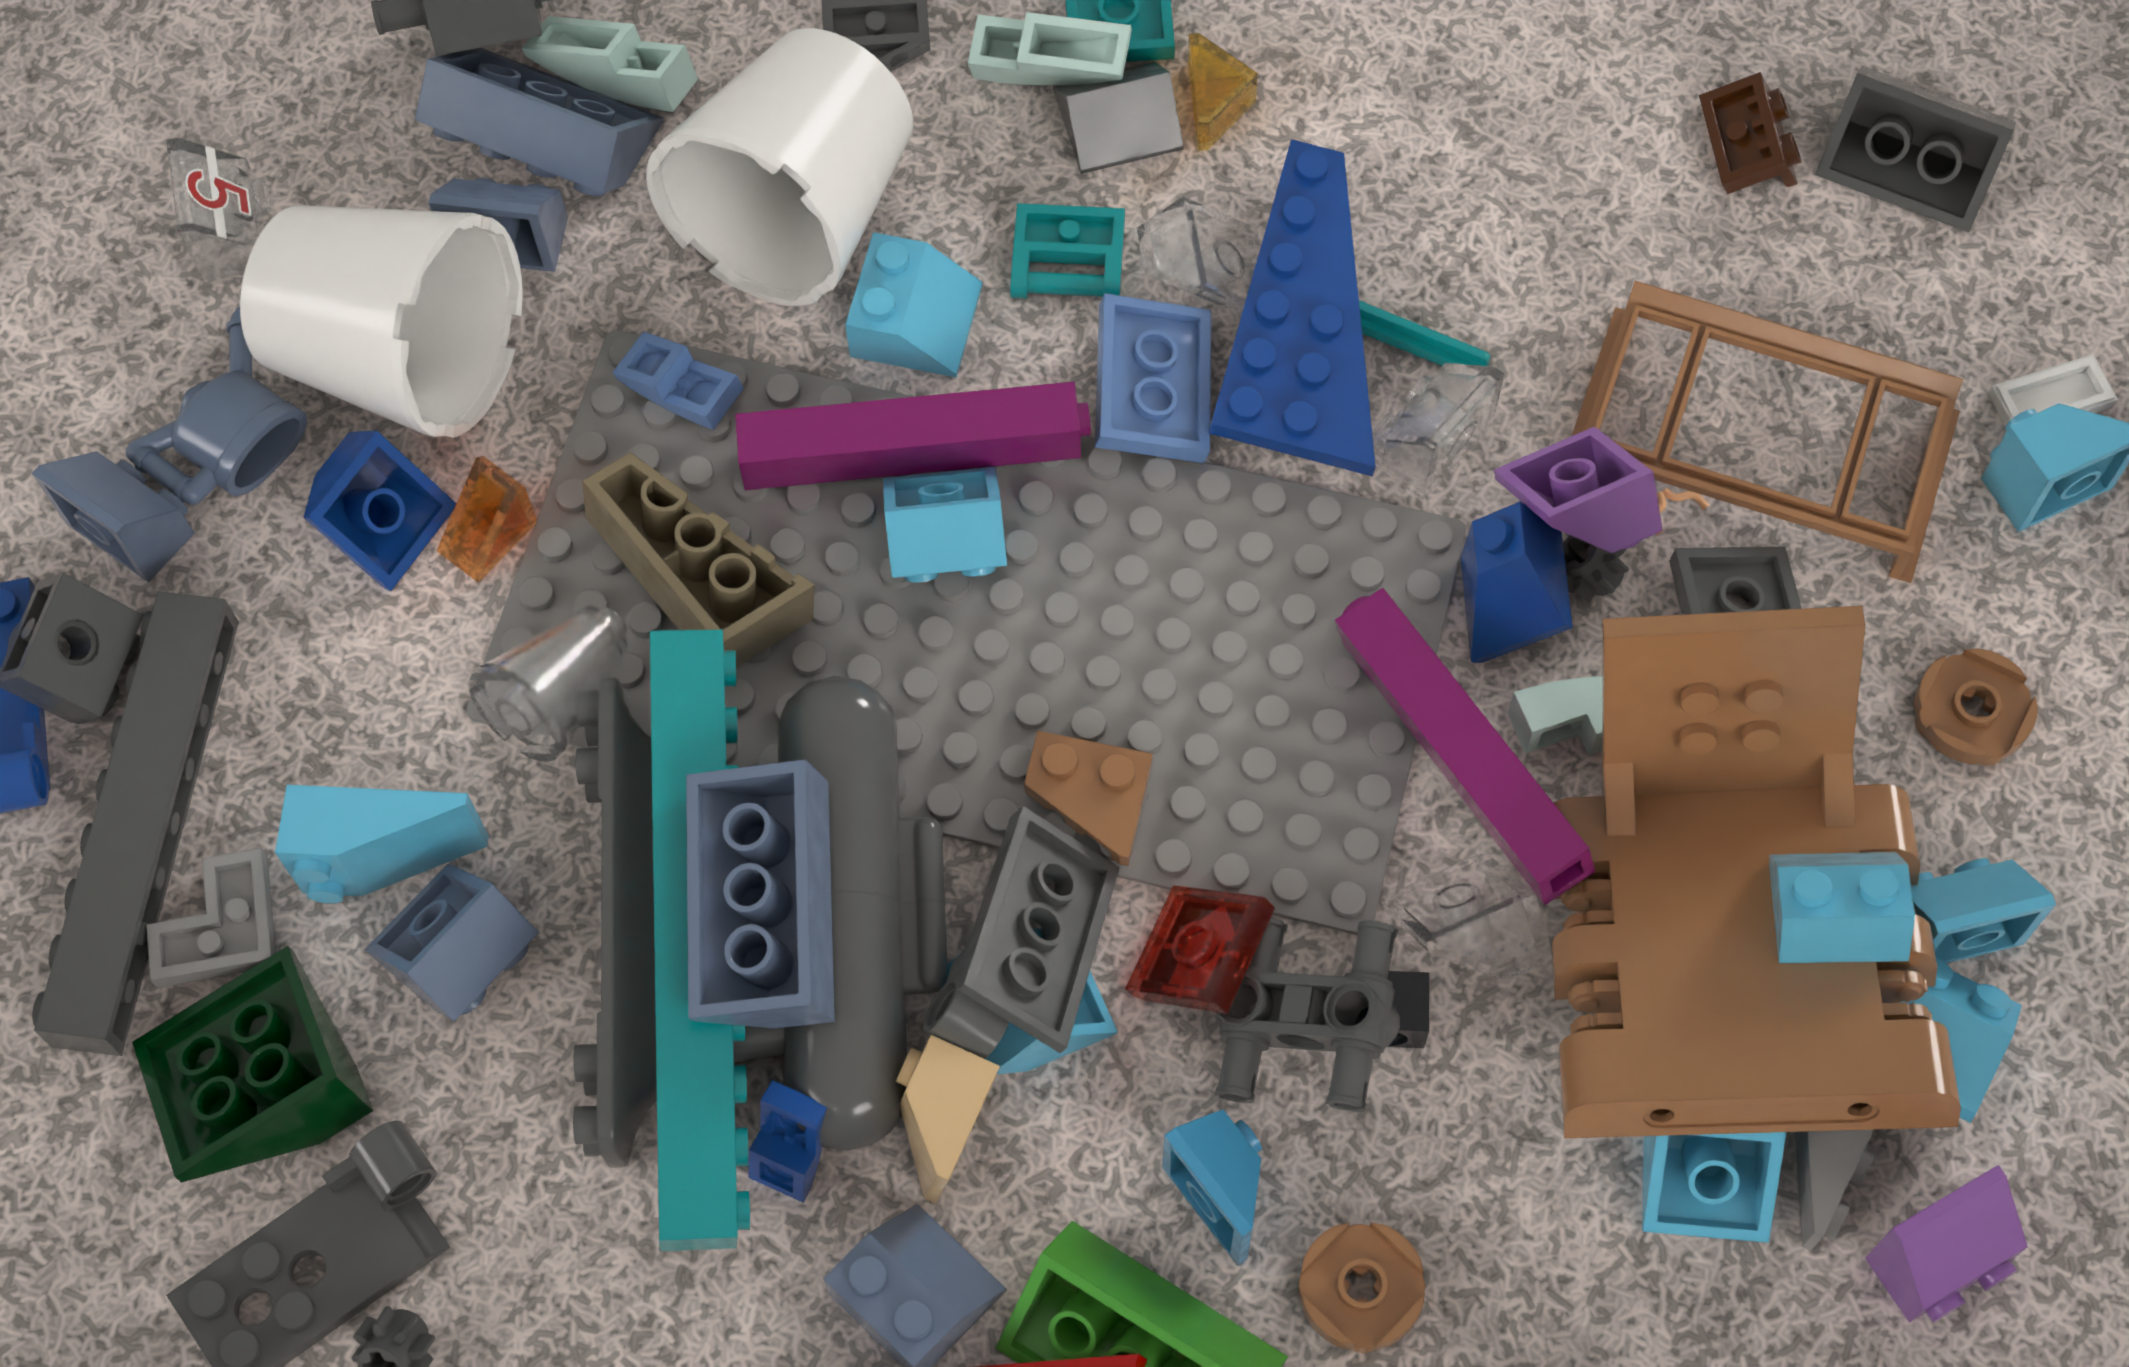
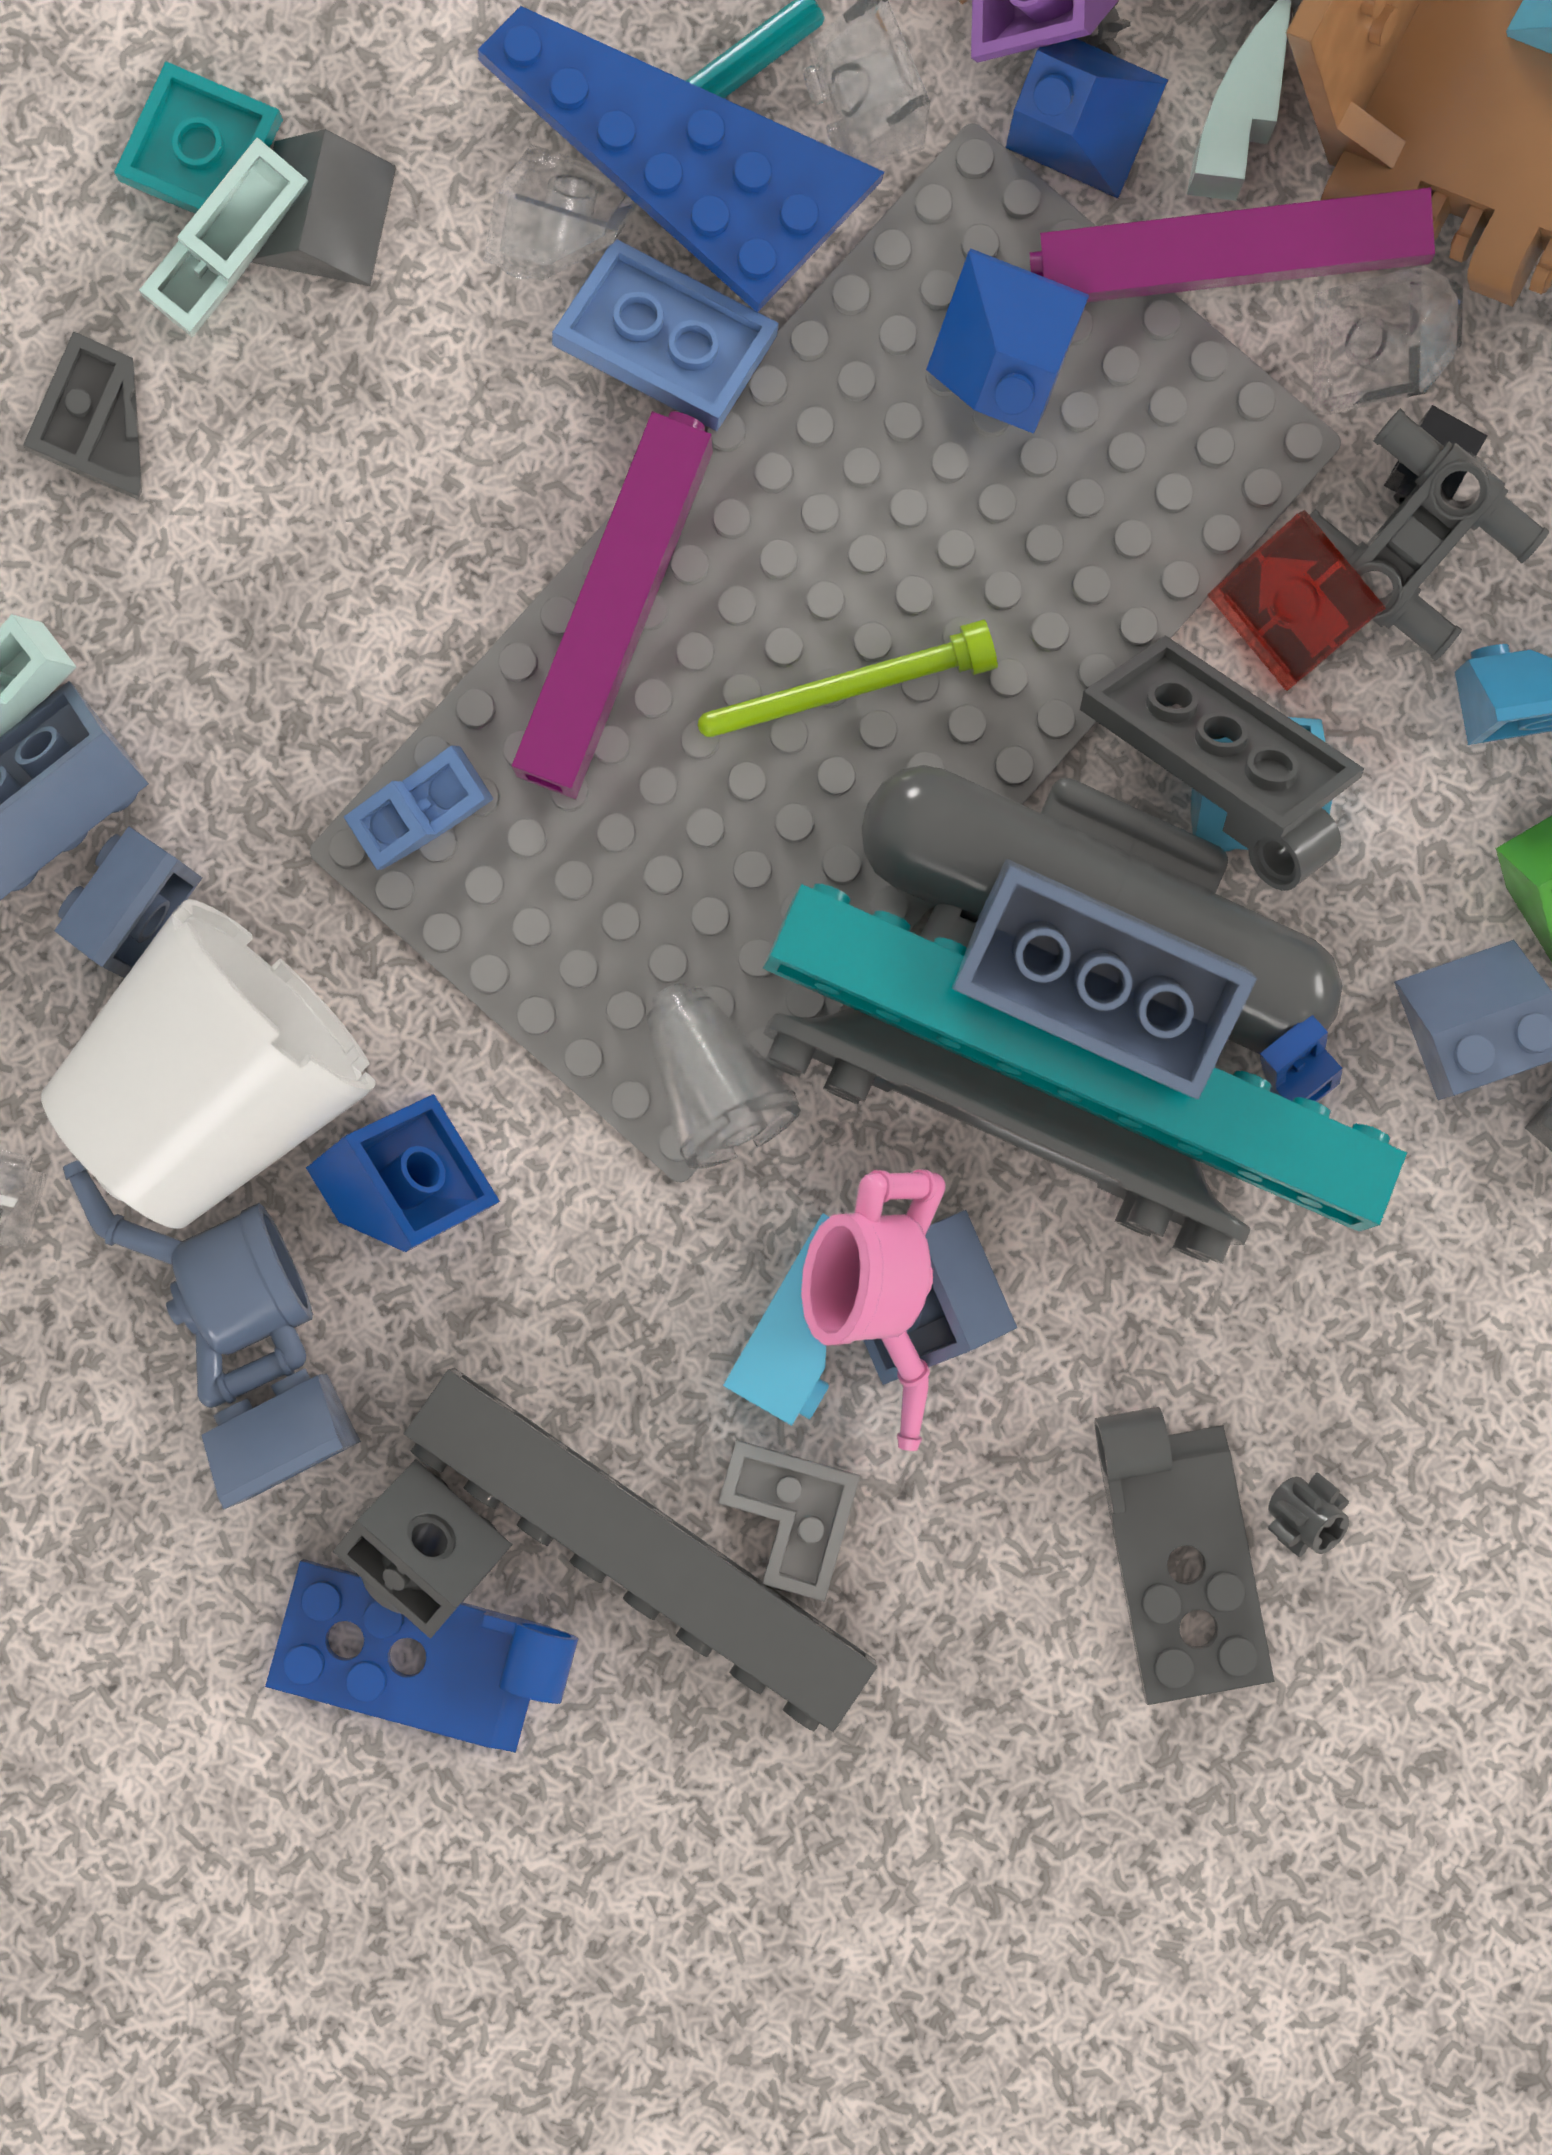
camera: 65 degrees left, 20 degrees up
dark green slope [132,946,373,1183] -> none
clear orange slope [436,456,537,582] -> none
dark tan wedge [582,452,815,668] -> none
white cone [646,28,913,306] -> none
medium azure slope [845,232,982,378] -> none
medium azure slope [883,467,1007,582] -> none
tan slope [896,1035,1000,1203] -> none
teal plate [1010,203,1125,299] -> none
medium nougat wing [1024,730,1153,866] -> none
clear yellow slope [1188,33,1258,151] -> none
none -> lime piece [697,619,998,737]
none -> bright pink piece [801,1169,946,1451]
none -> blue slope [926,248,1089,434]

